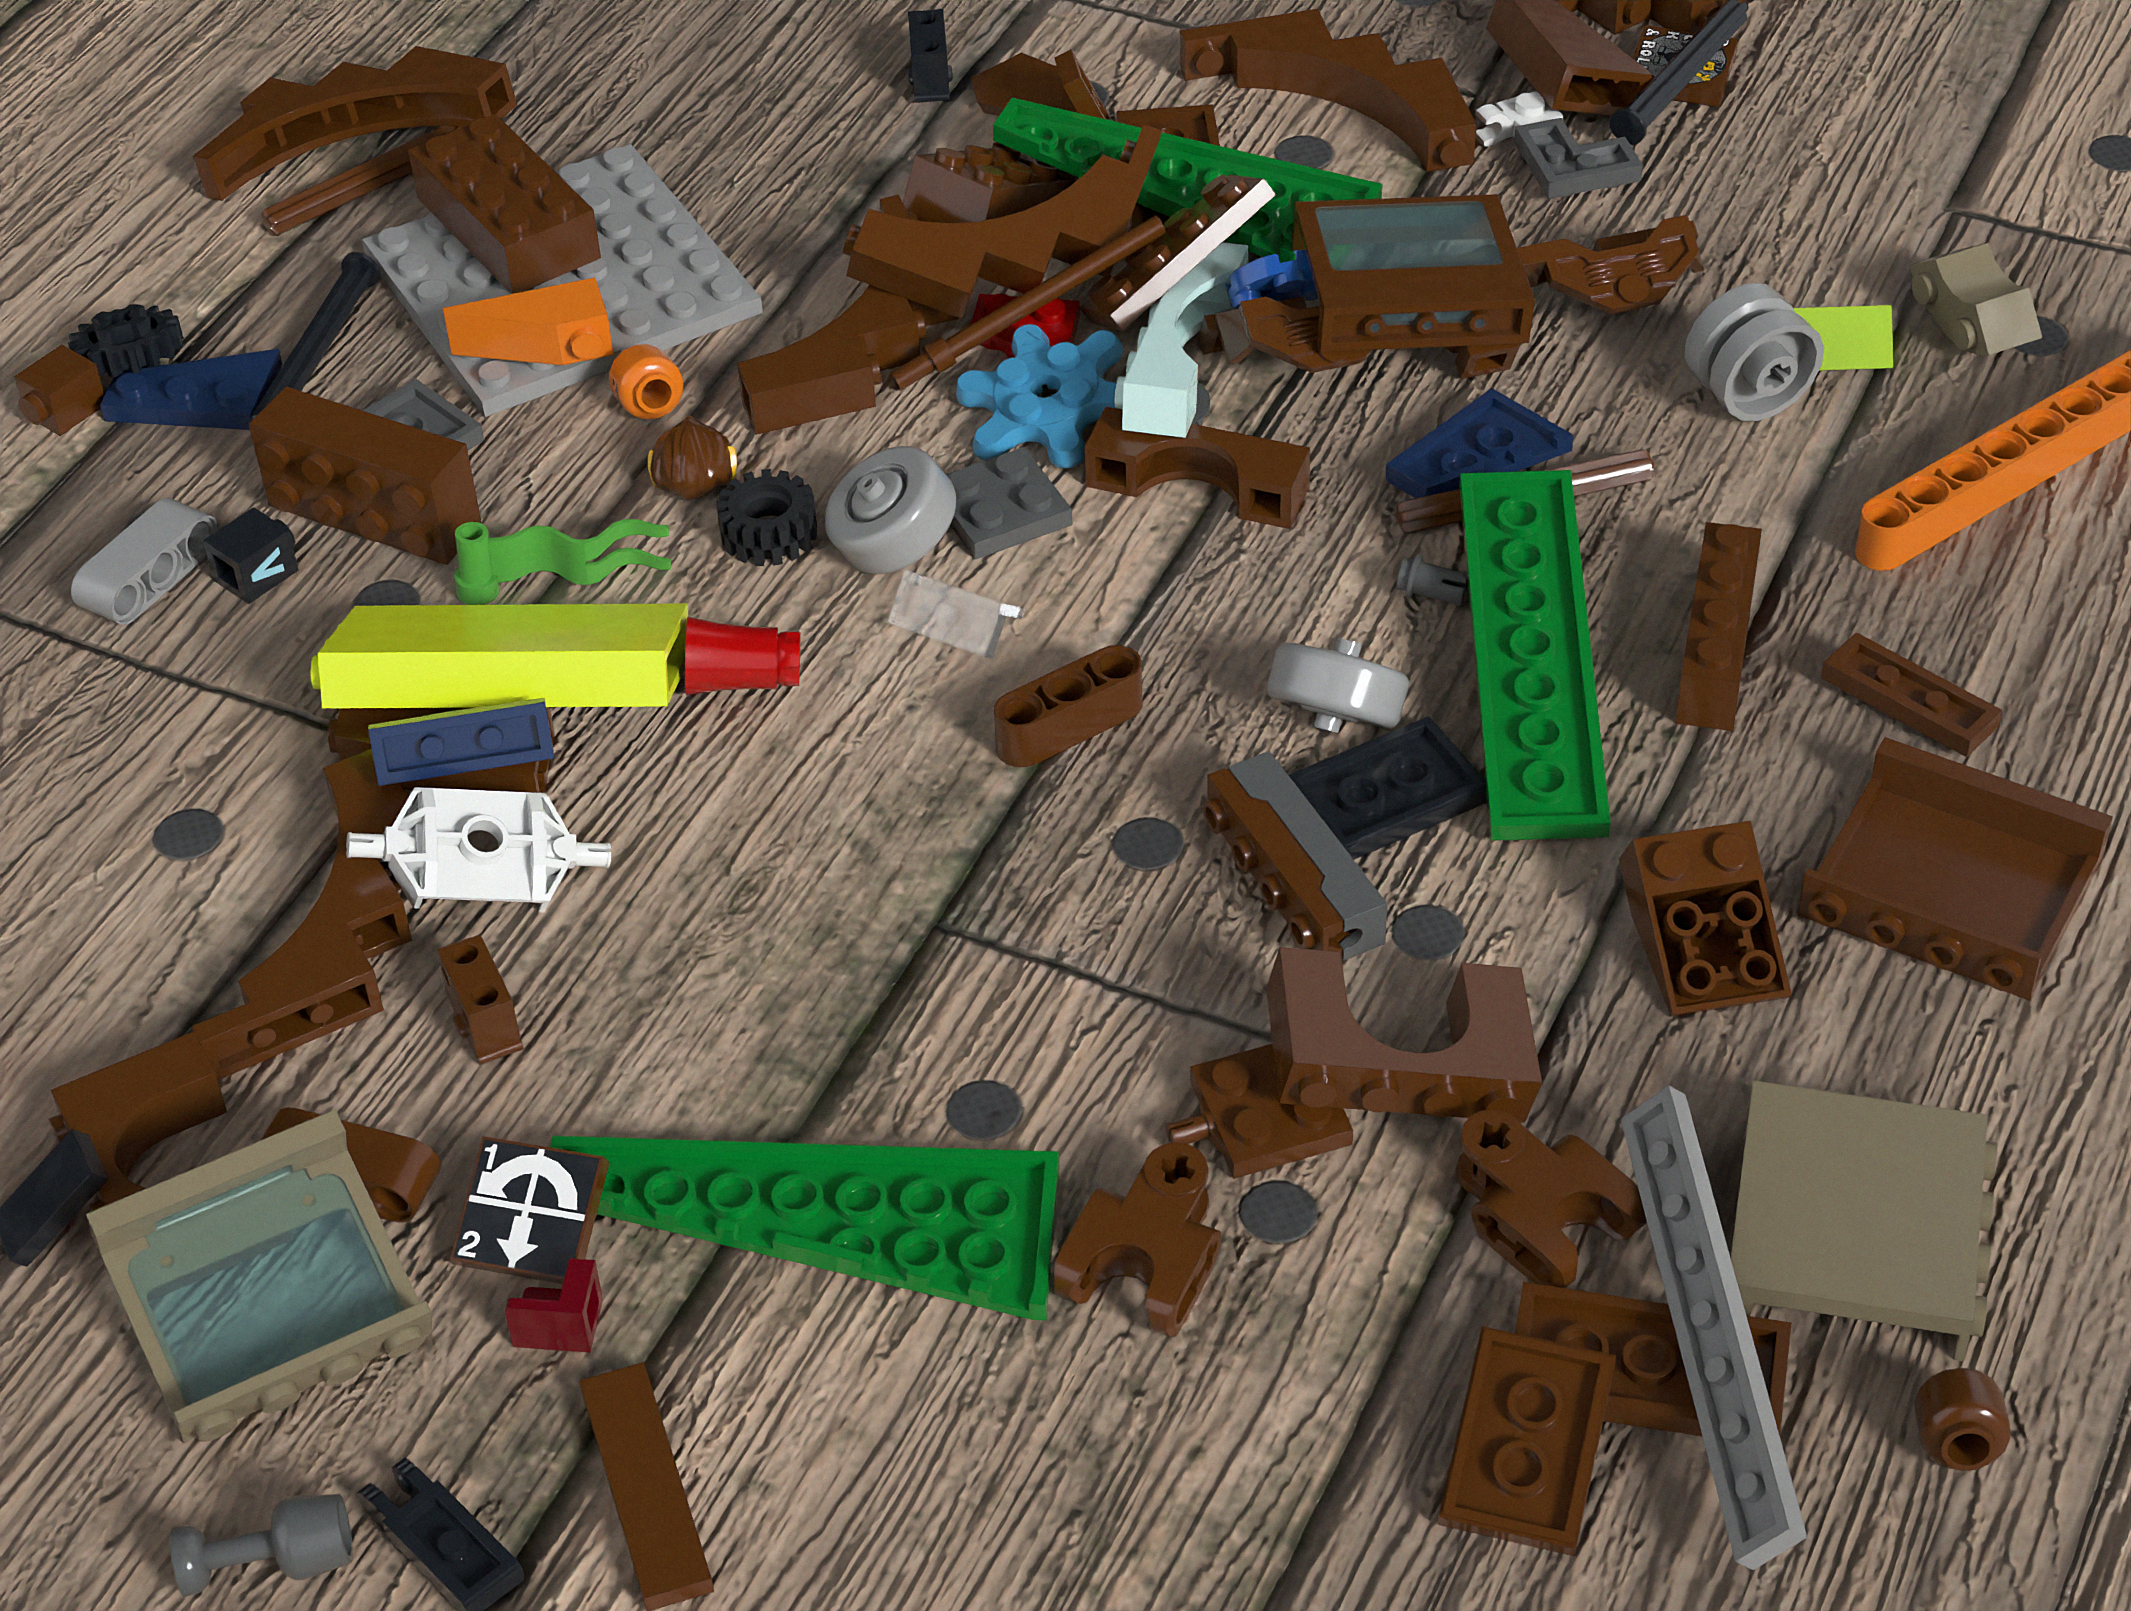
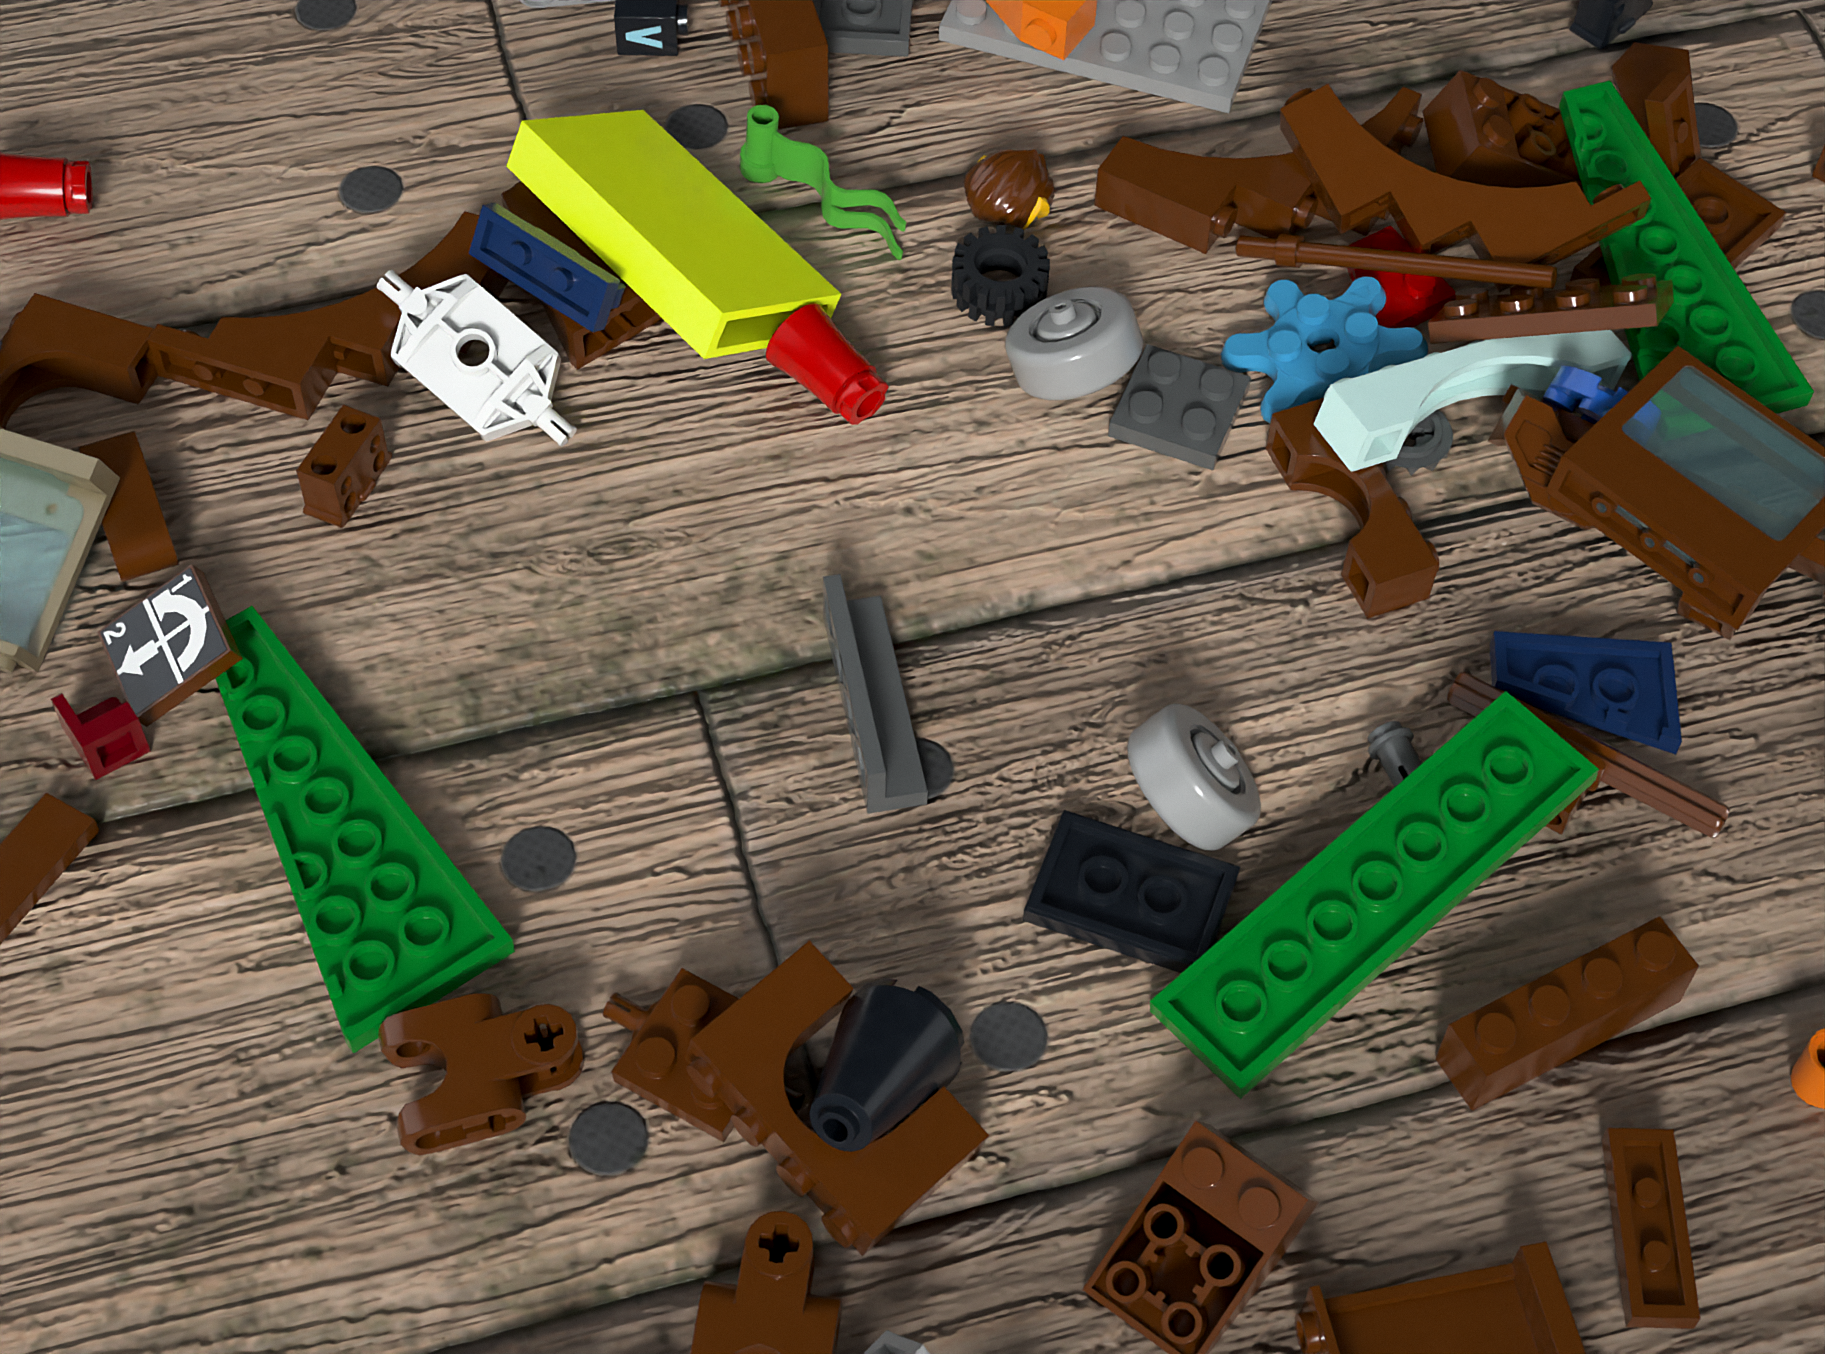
camera: 45 degrees right, 10 degrees up
orange head [609,344,683,420] -> none
clear panel [887,570,1025,658] -> none
reddish brown beam [994,645,1142,767] -> none
piece [1203,751,1387,961] -> none
none -> black cone [810,978,964,1152]
none -> dark grey fence [823,574,928,814]

